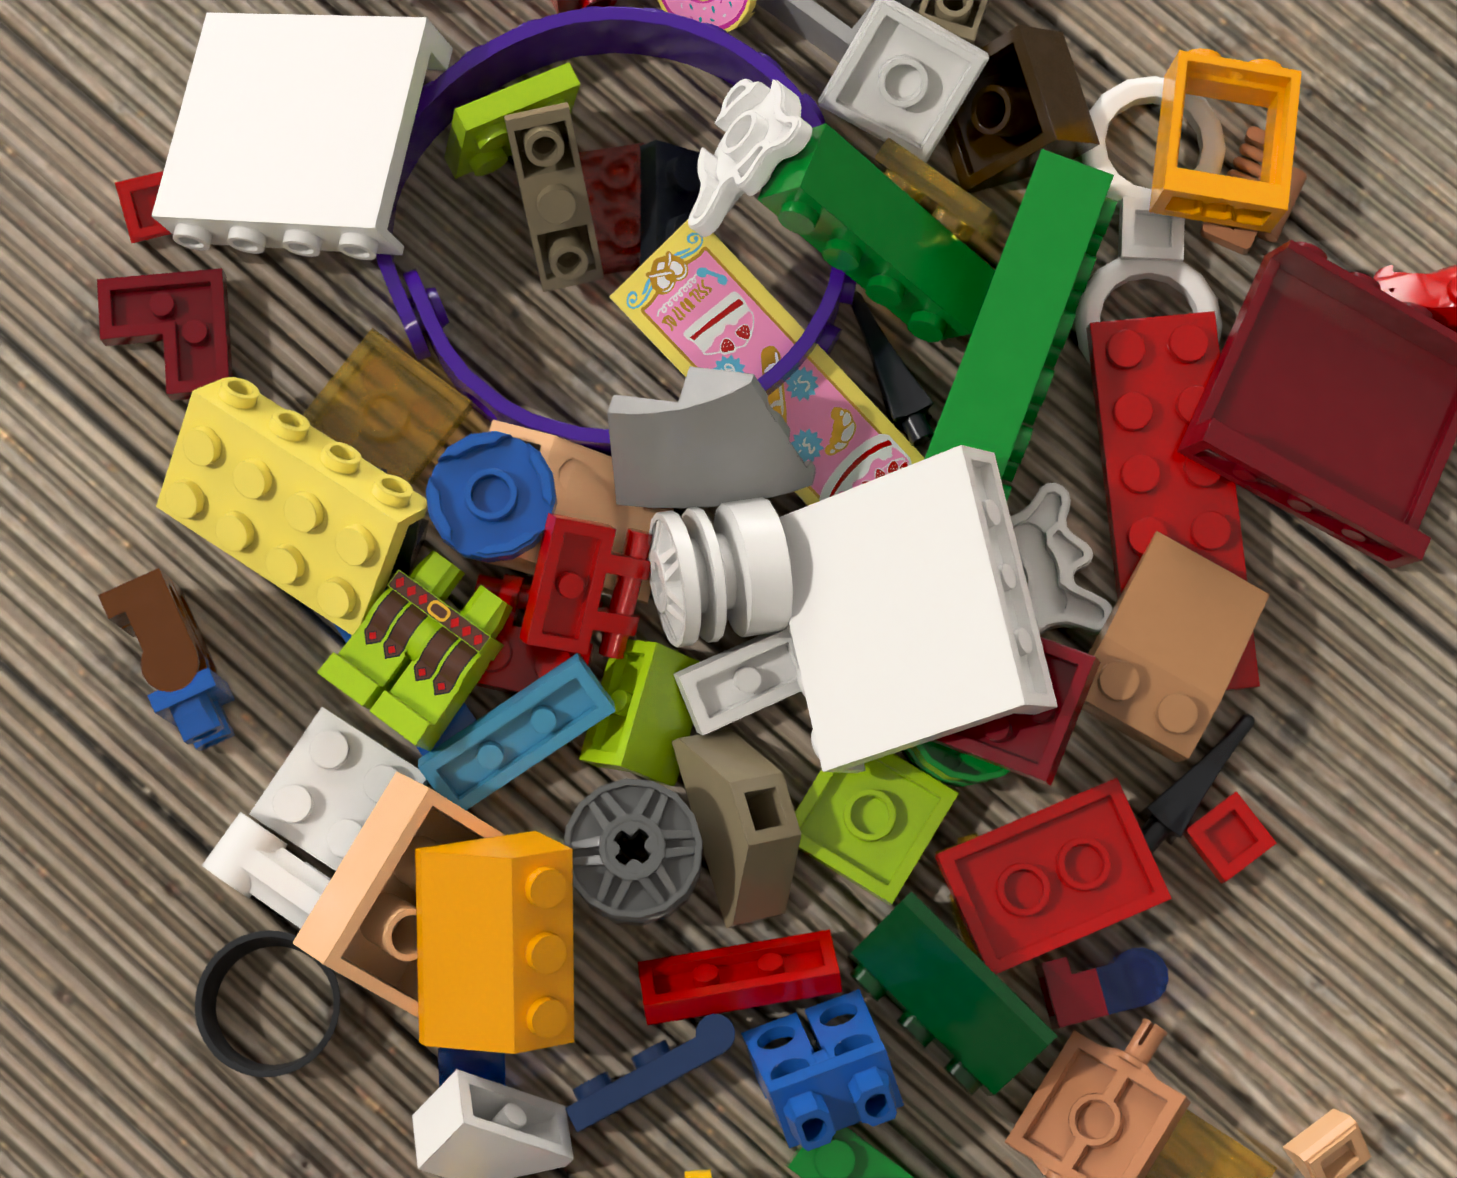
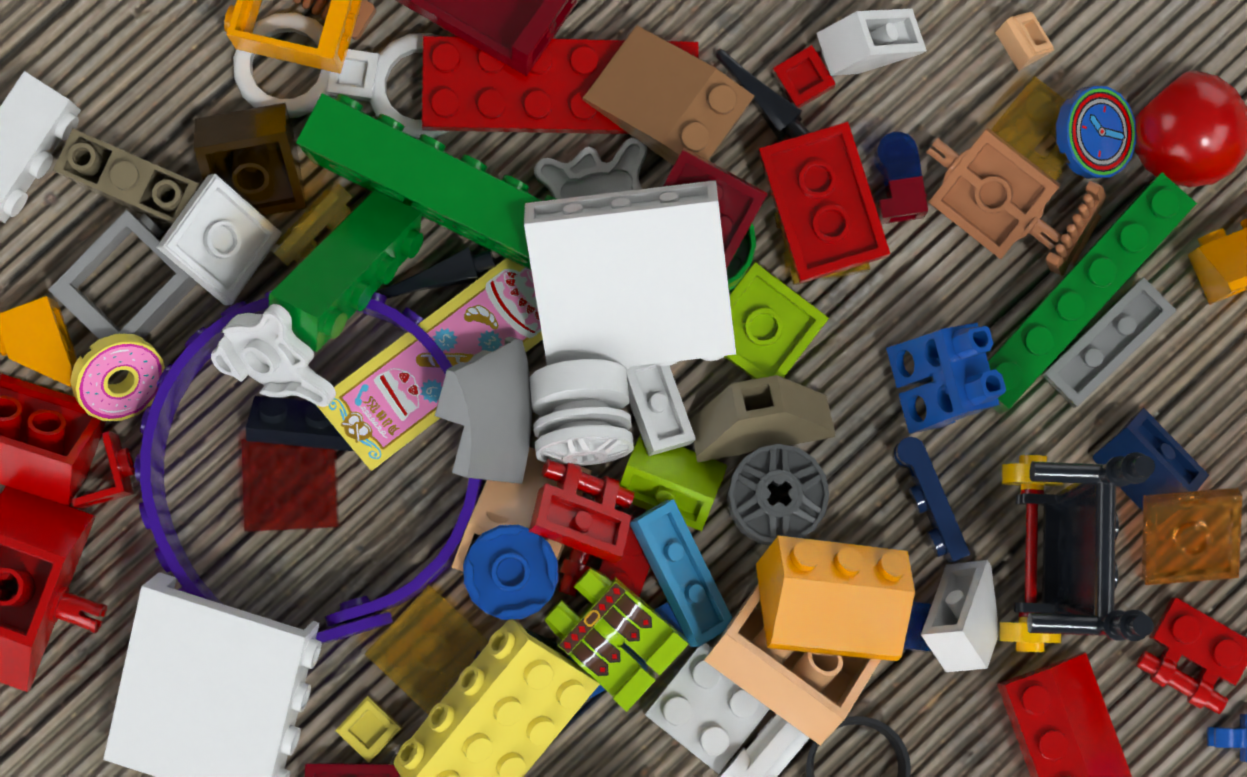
camera: 75 degrees left, 5 degrees up
lime plate [444,62,580,179] -> none
dark tan slope [504,102,605,292] -> none
red plate [637,929,842,1025] -> none
dark green slope [848,892,1057,1096] -> none
none -> light yellow tile [335,696,403,763]
none -> white slope [816,9,927,76]

